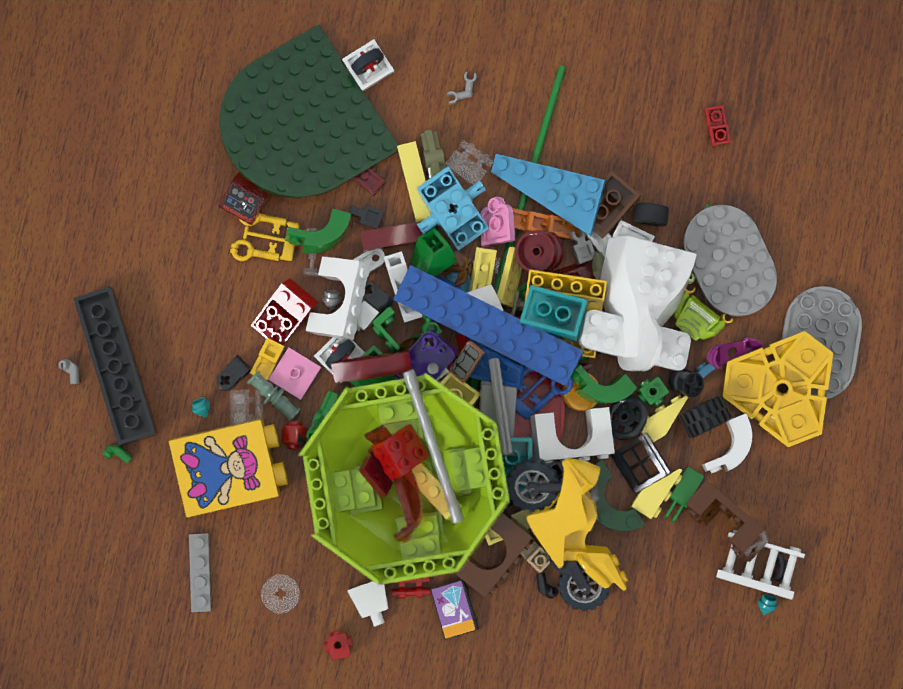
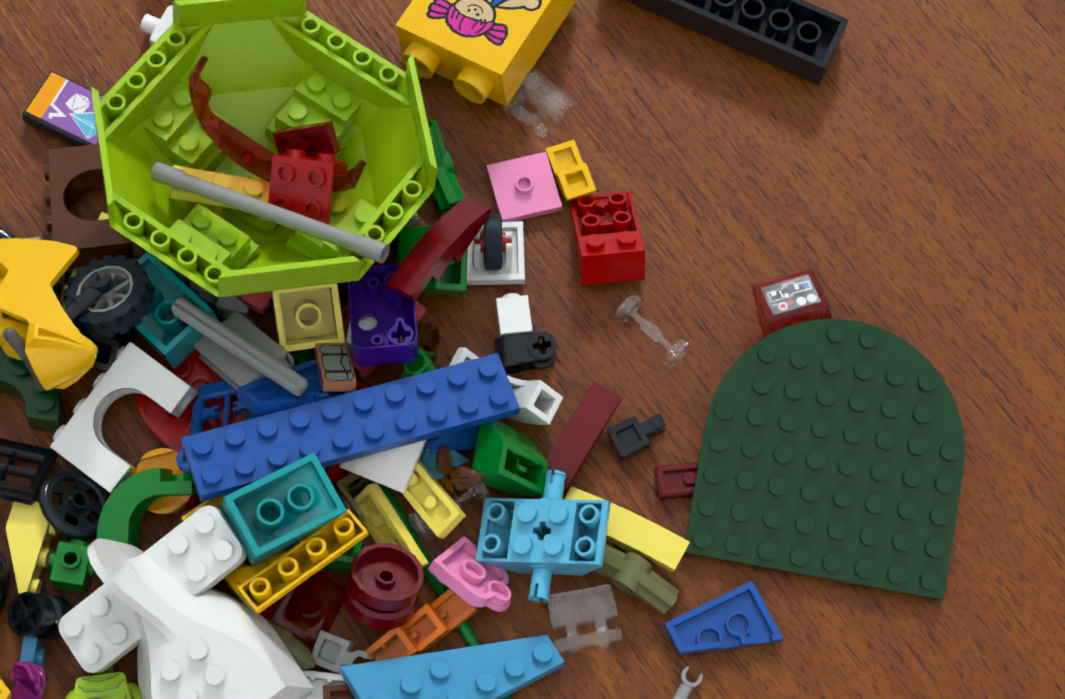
camera: 130 degrees right, 15 degrees down
teal plate [191,397,210,418] -> none
black piece [216,355,252,391] -> none
yellow piece [230,207,299,261] -> none
sand green piece [247,370,301,421] -> none
red head [281,421,307,450] -> none
green arch [285,209,351,254] -> none
white arch [306,256,370,340] -> none
light grey plate [322,290,341,310] -> none
white plate [342,39,394,92] -> none
white plate [353,249,385,273] -> none
green bracket [372,306,401,353] -> none
none -> blue wing [663,581,784,656]

